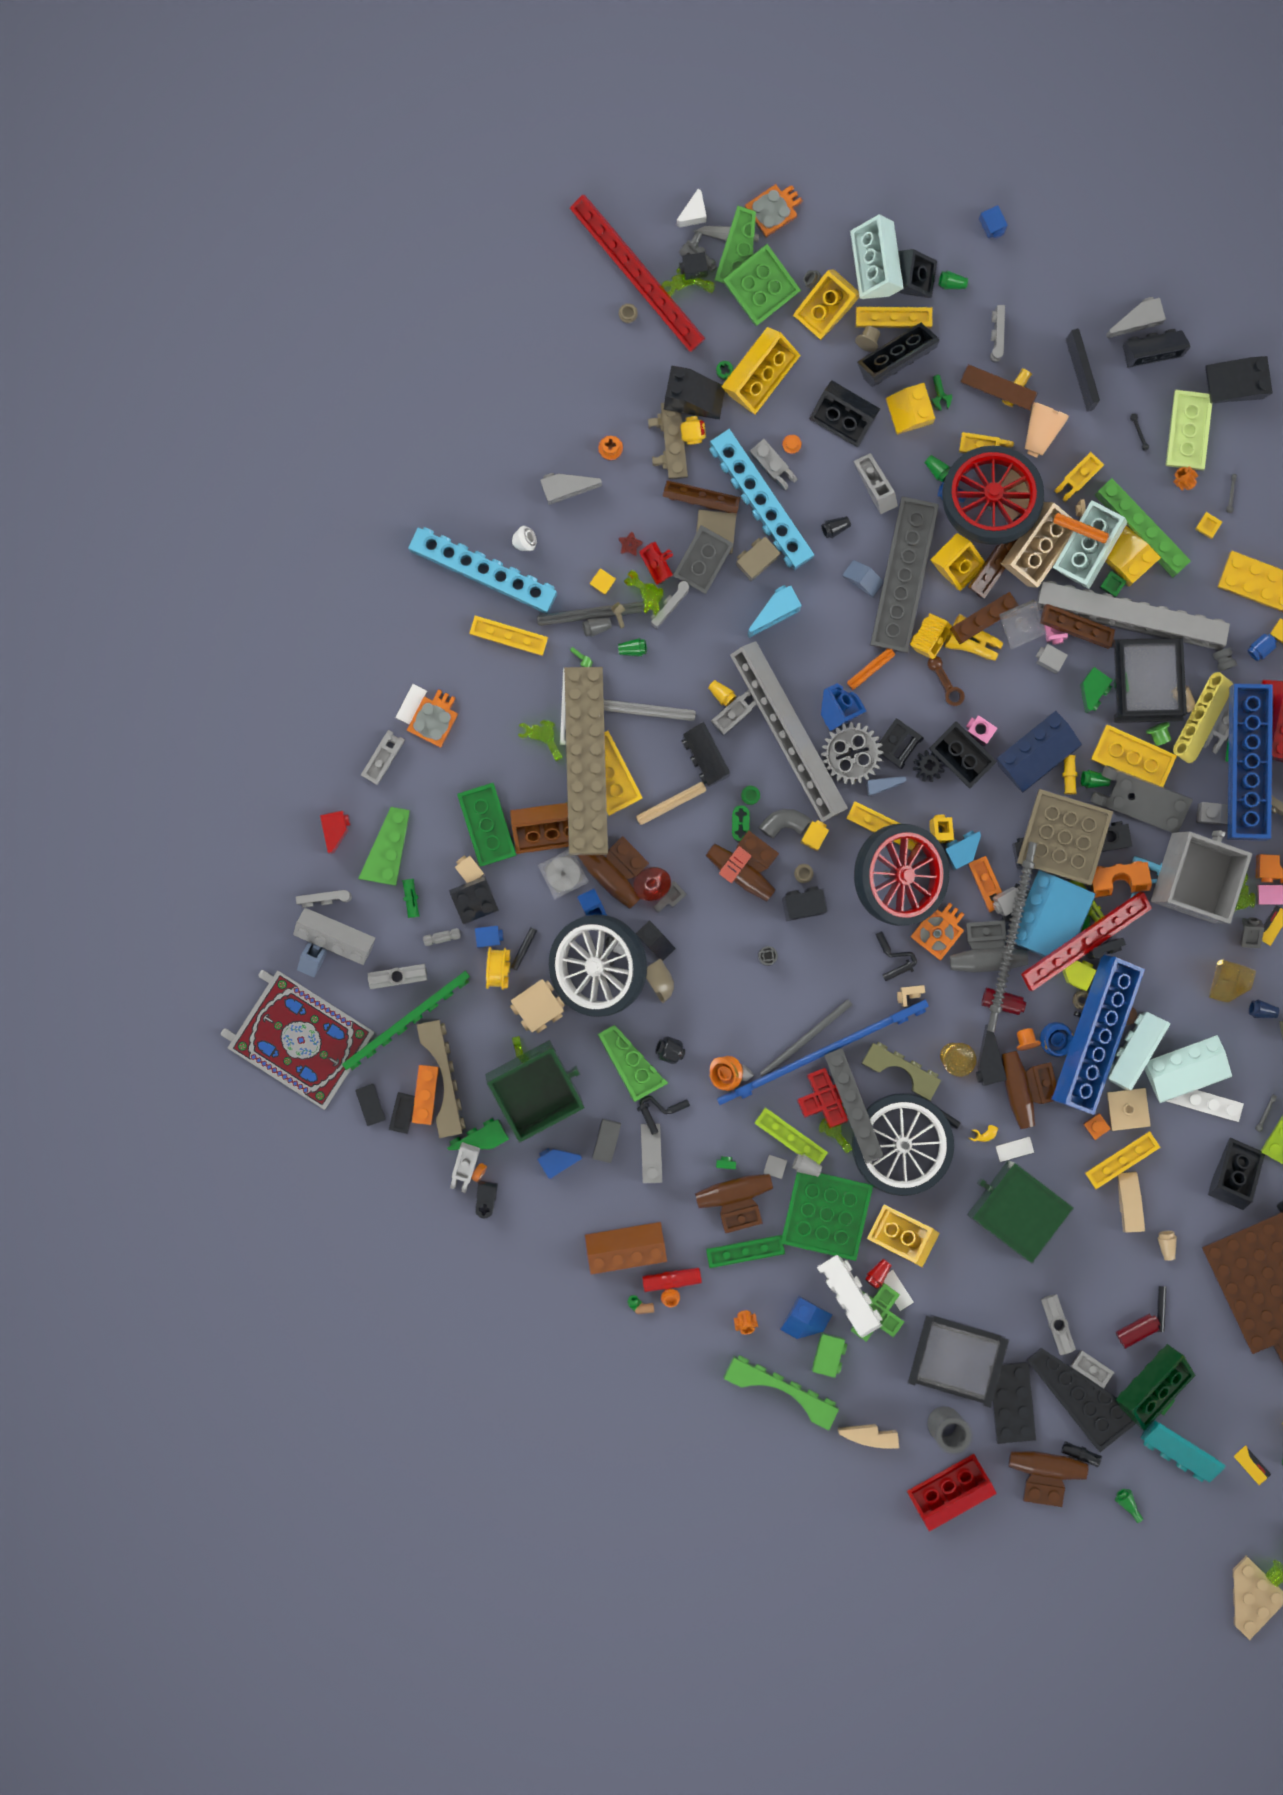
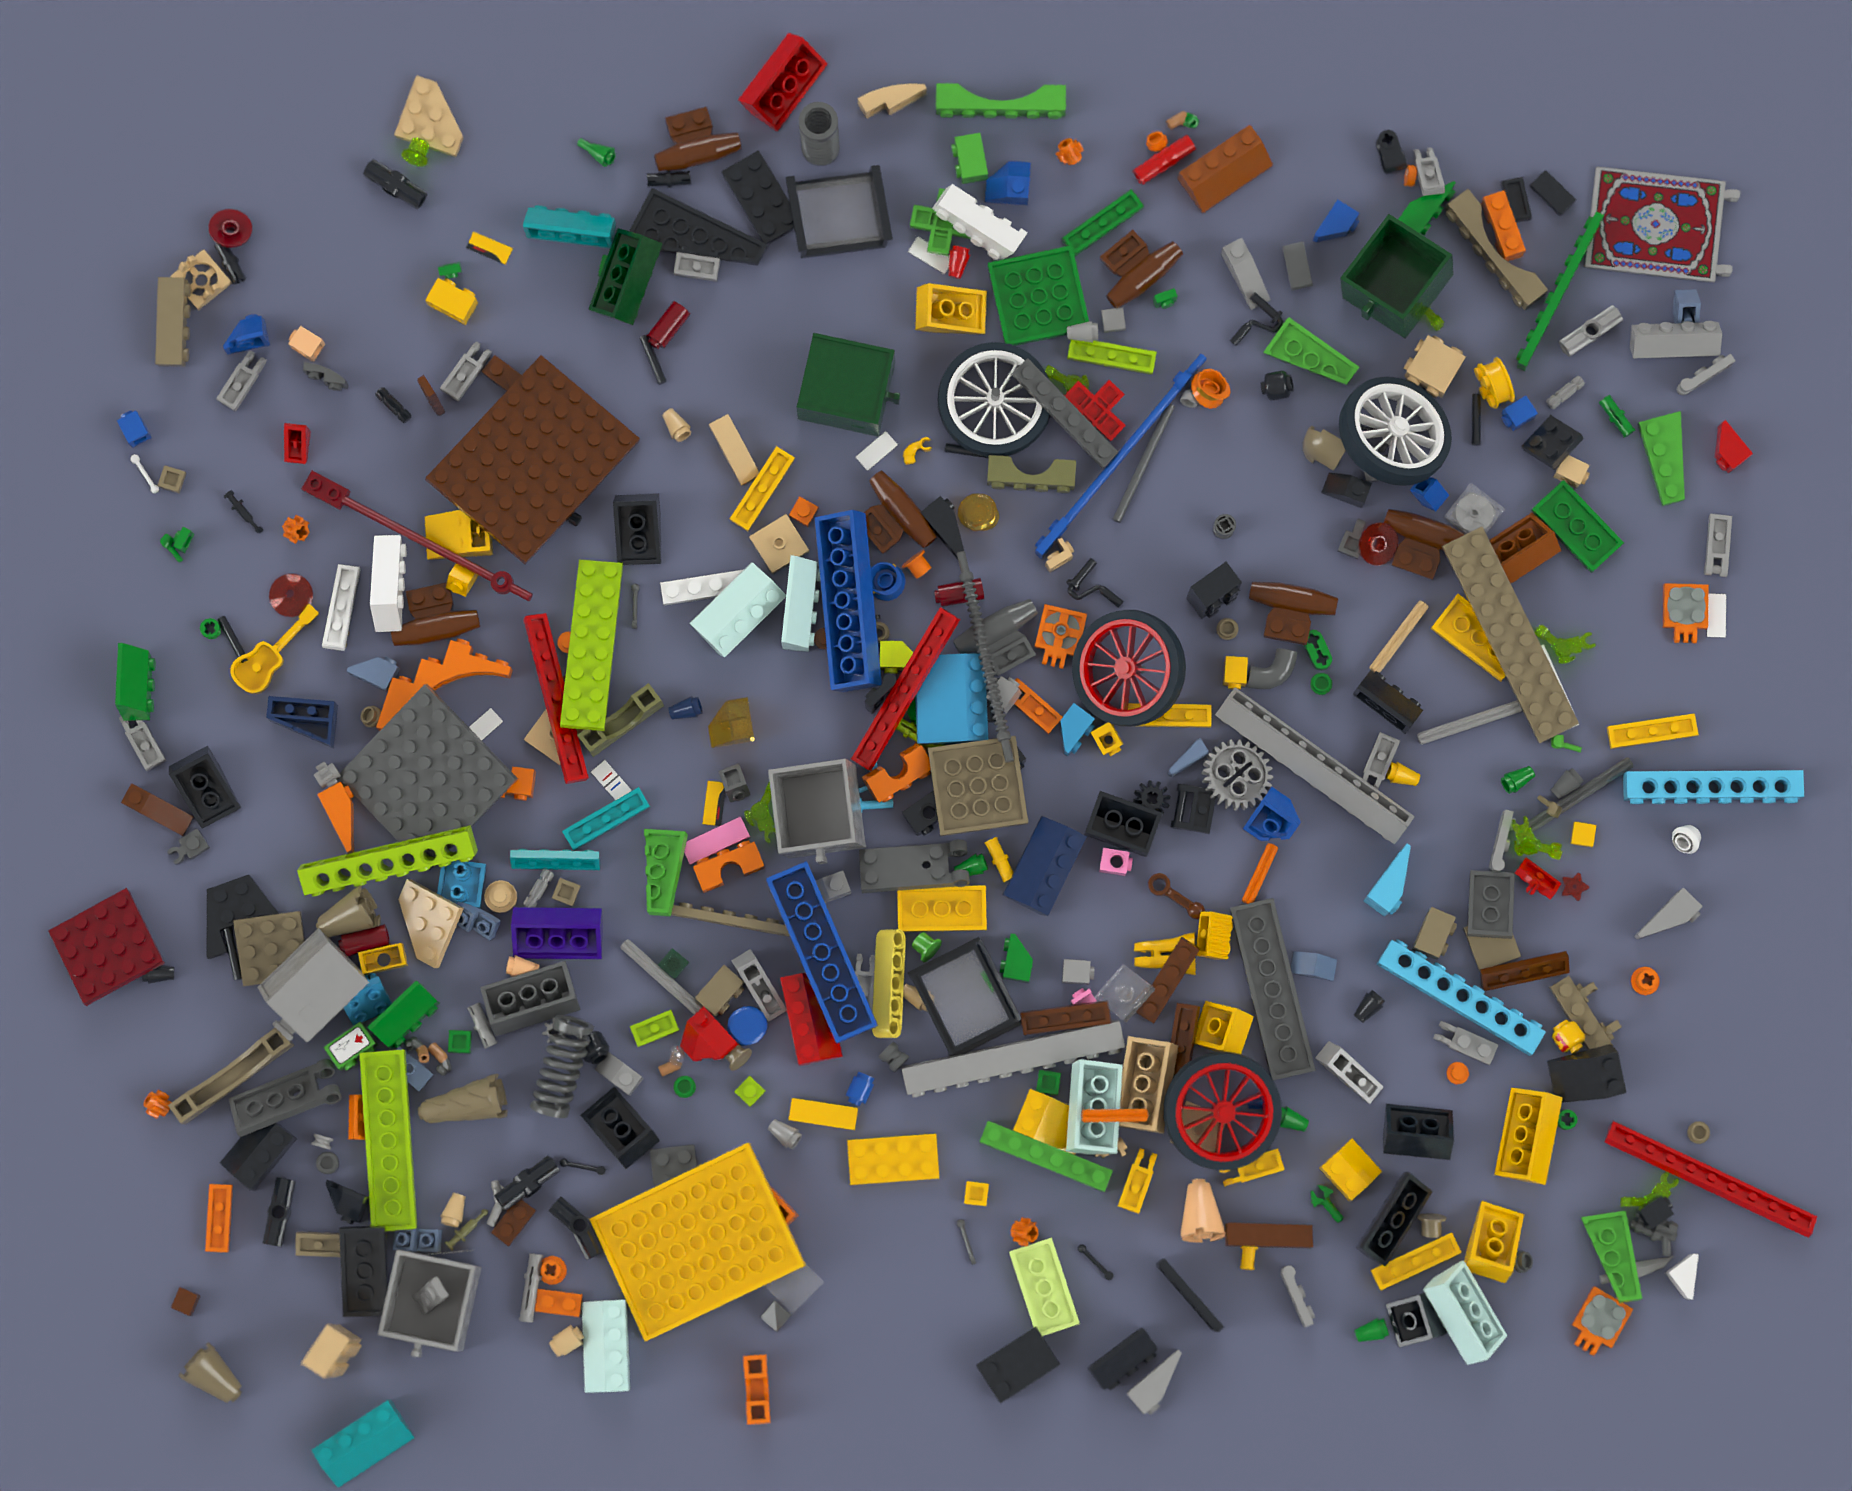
camera: 155 degrees right, 5 degrees down
clear red sticker [719,846,752,883] -> none
bright green plate [722,244,801,326] -> none
blue brick [979,205,1008,239] -> none
light grey piece [1041,1294,1076,1355] -> none

